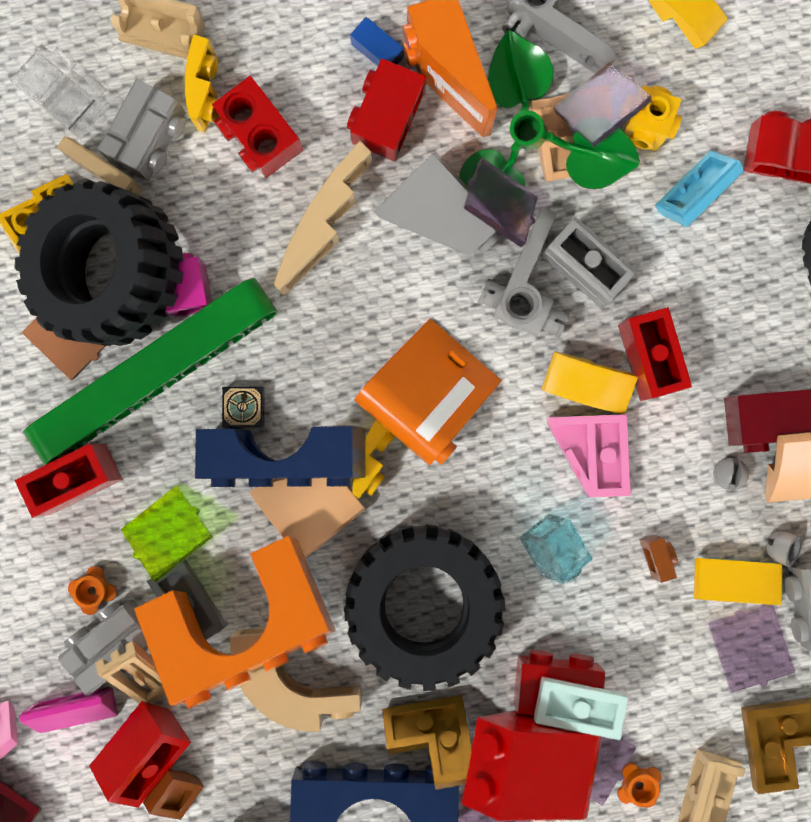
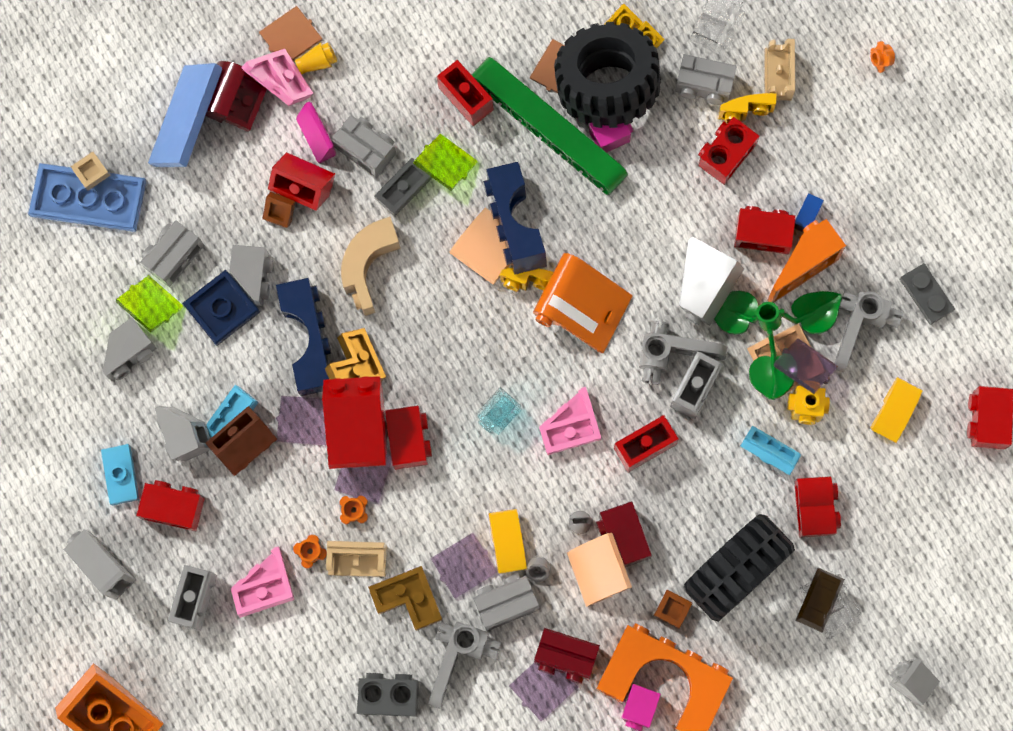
camera: 80 degrees right, 10 degrees down
tan tile [57,136,142,195] -> none
orange plate [68,566,117,615] -> none
tan tile [96,641,165,704] -> none
orange arch [134,535,336,709] -> none
tile [222,386,265,427] -> none
tan slope [273,141,373,296] -> none
black tyre [344,524,506,691] -> none
piece [463,158,538,247] -> none
light aqua plate [534,677,628,740] -> none
yellow slope [541,351,638,415] -> none
dark orange plate [639,535,678,583] -> none

